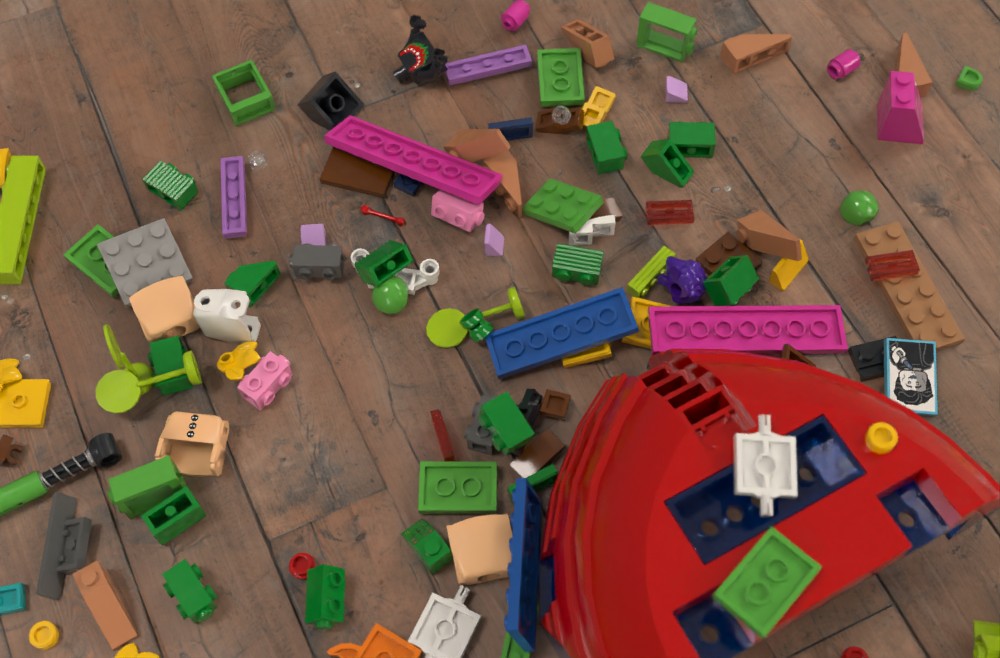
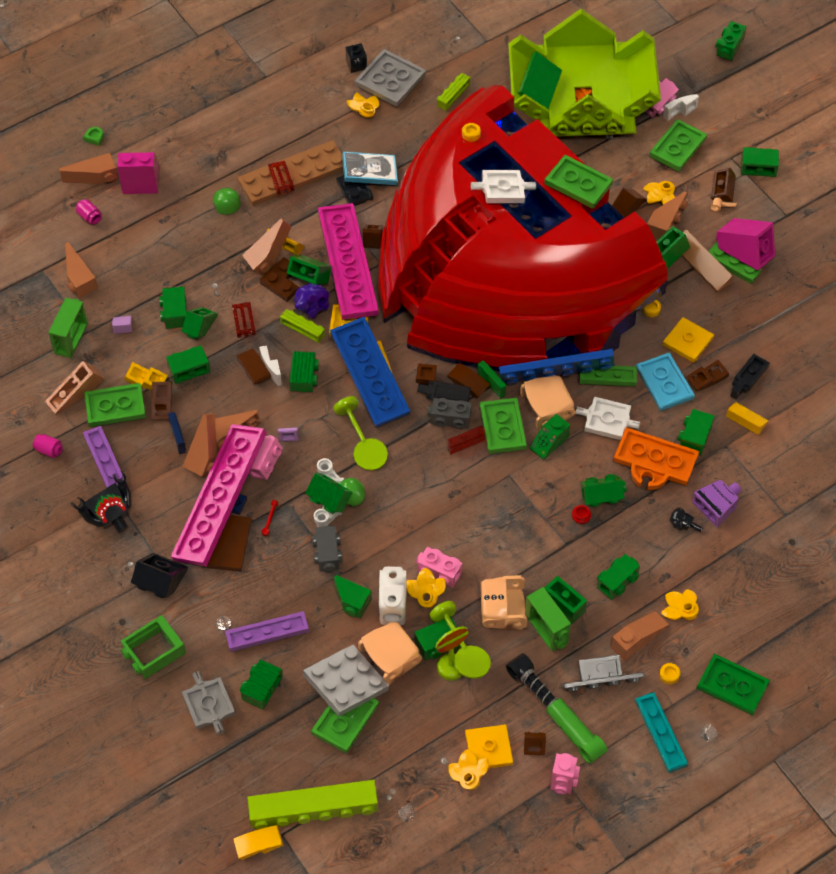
camera: 100 degrees left, 5 degrees down
lavender slope [300,224,326,246] -> none
green wheel [460,308,493,342] -> none
green brick [478,391,535,456] -> none
bright green plate [522,178,604,234] -> none
clear hinge [552,105,571,125] -> none
none -> light grey plate [182,671,235,735]

